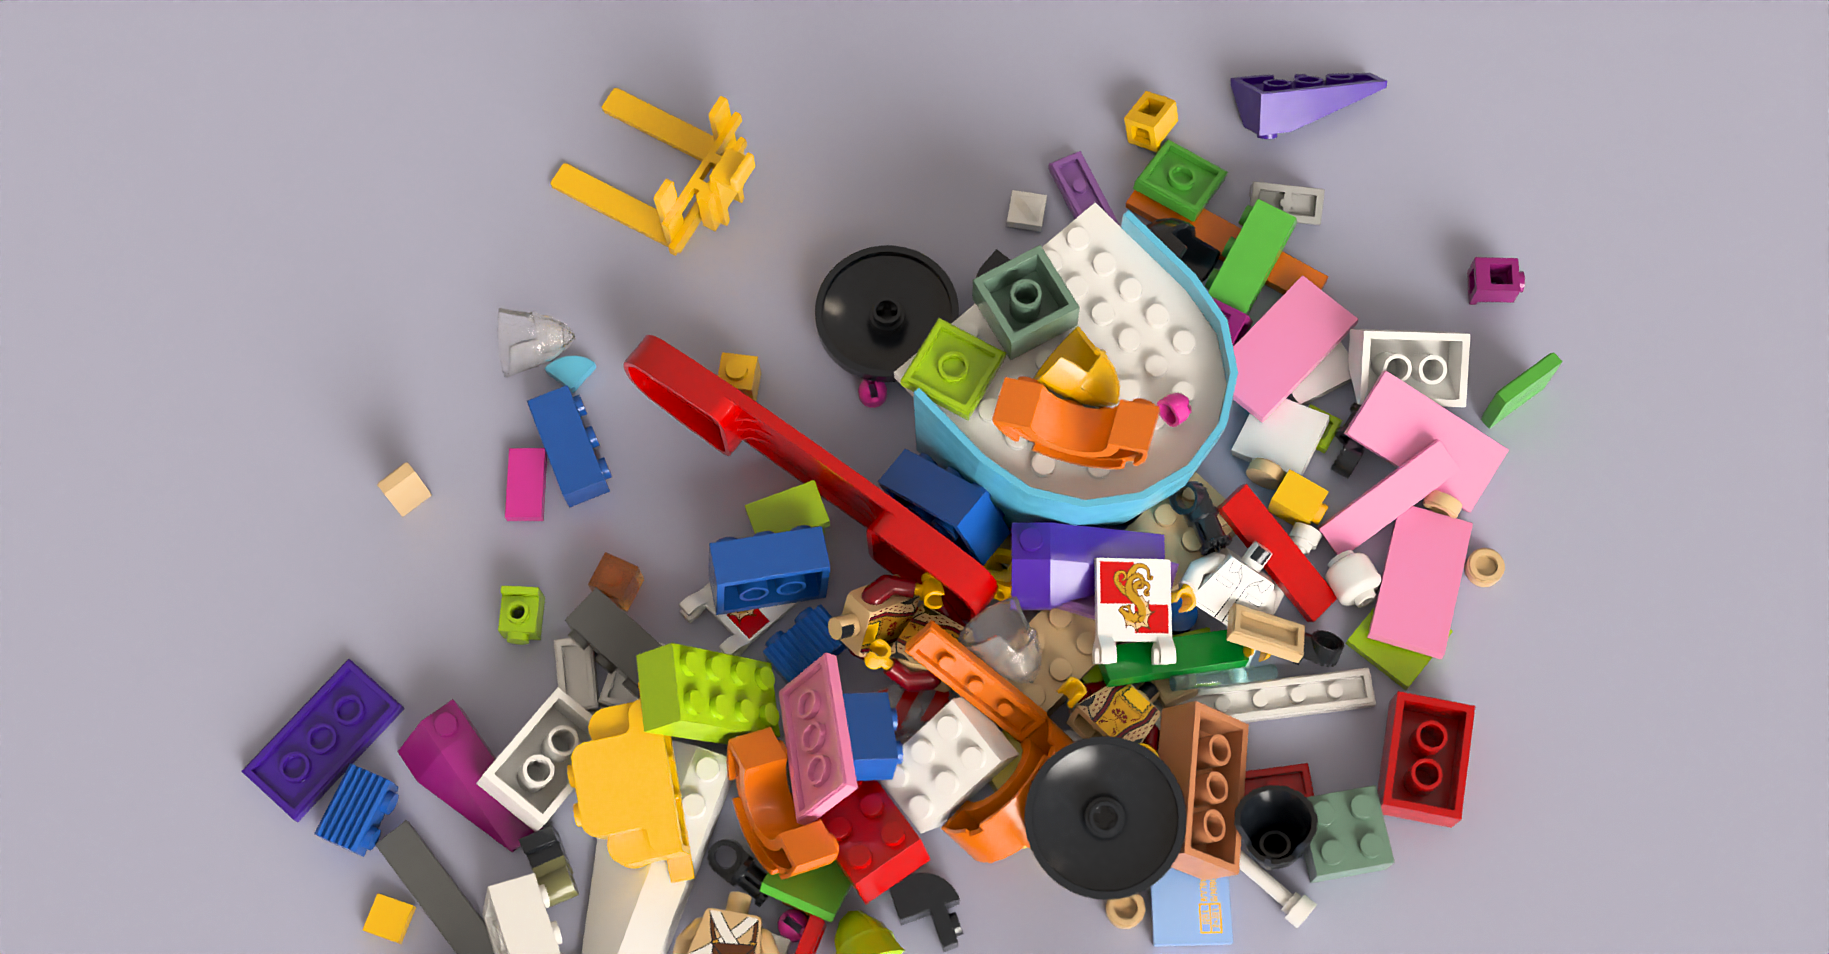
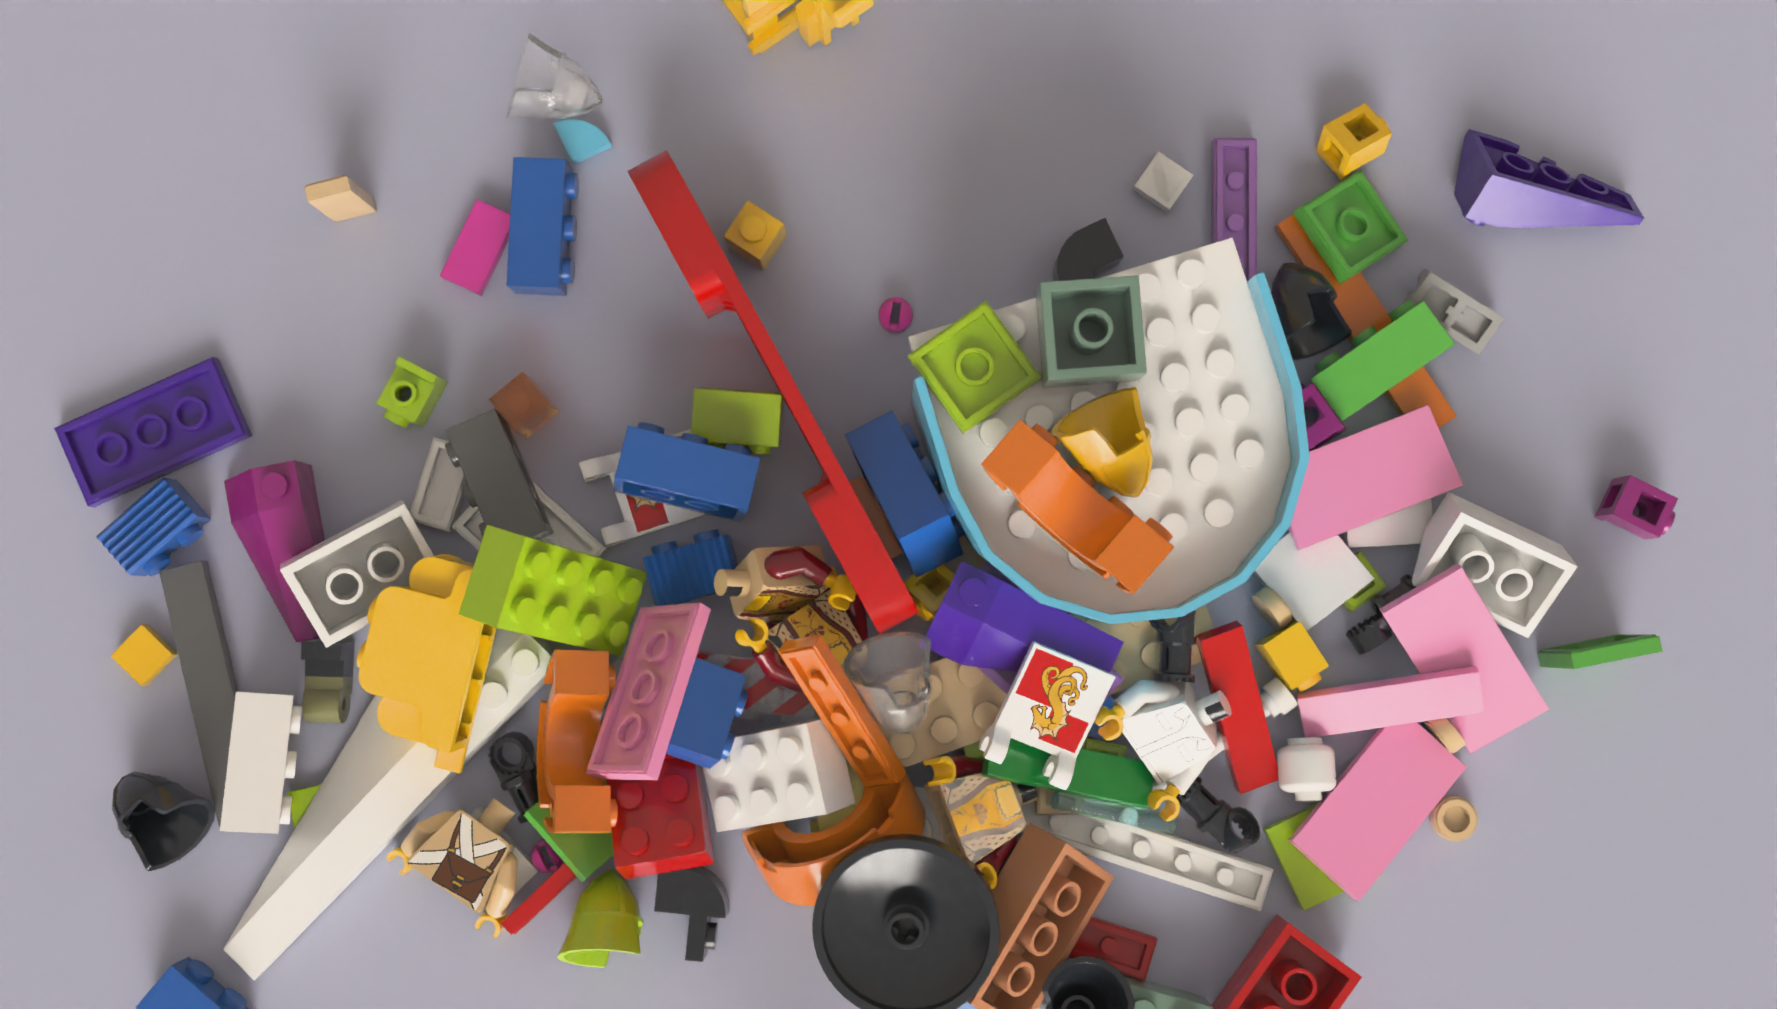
camera: 20 degrees right, 15 degrees up
black dish [815,245,959,382] -> none
dark pink hinge [1157,393,1191,427] -> none
tan tile [1226,603,1305,663] -> none

